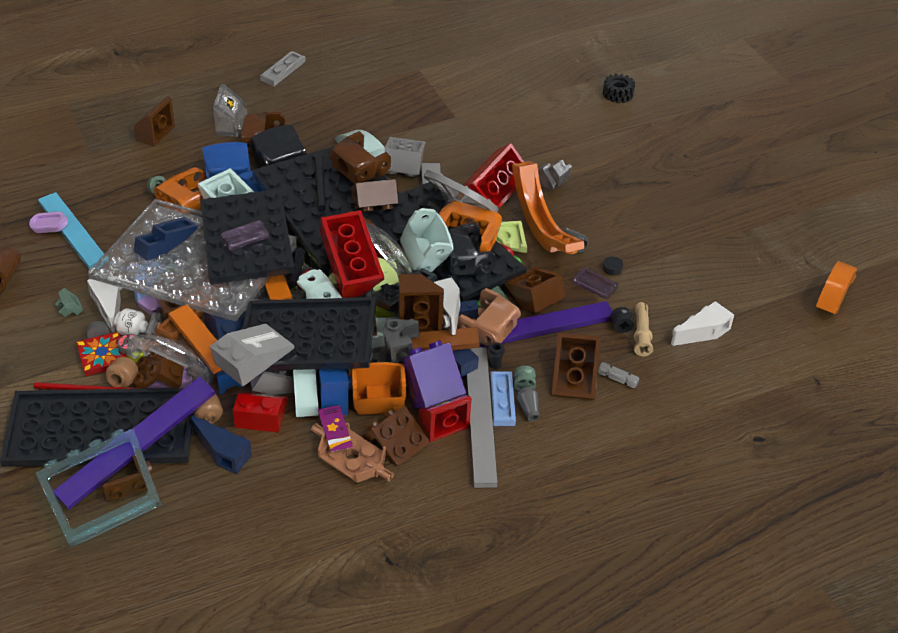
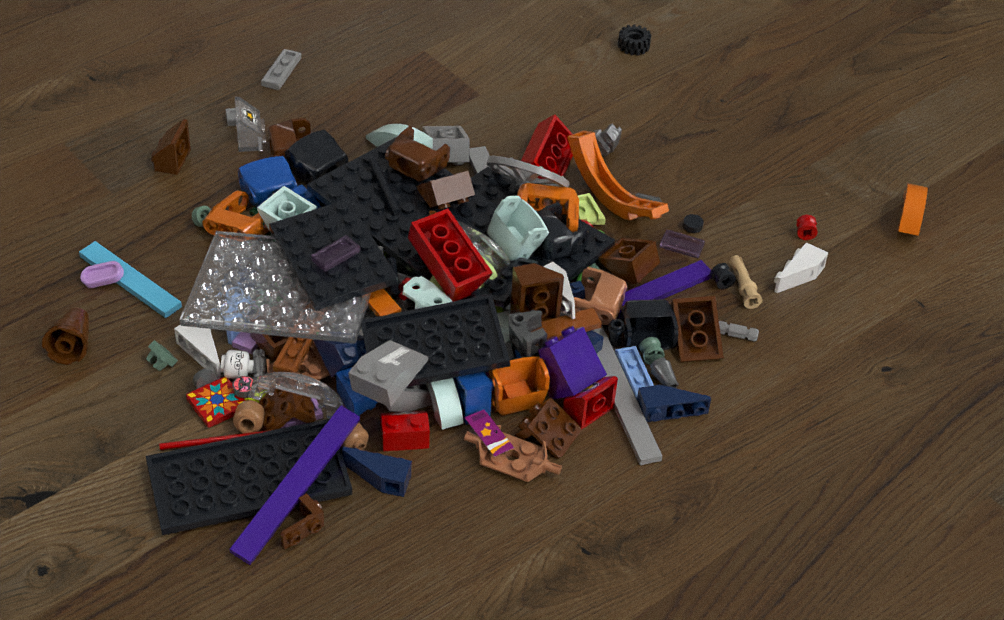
camera: 15 degrees left, 0 degrees up
clear light blue windscreen [35,428,162,547] -> none
dark blue slope [134,217,198,261] -> none
orange tile [168,304,222,374] -> none
none -> black piece [620,299,678,352]
none -> dark blue slope [637,385,711,422]
none -> red wheel [796,215,818,240]

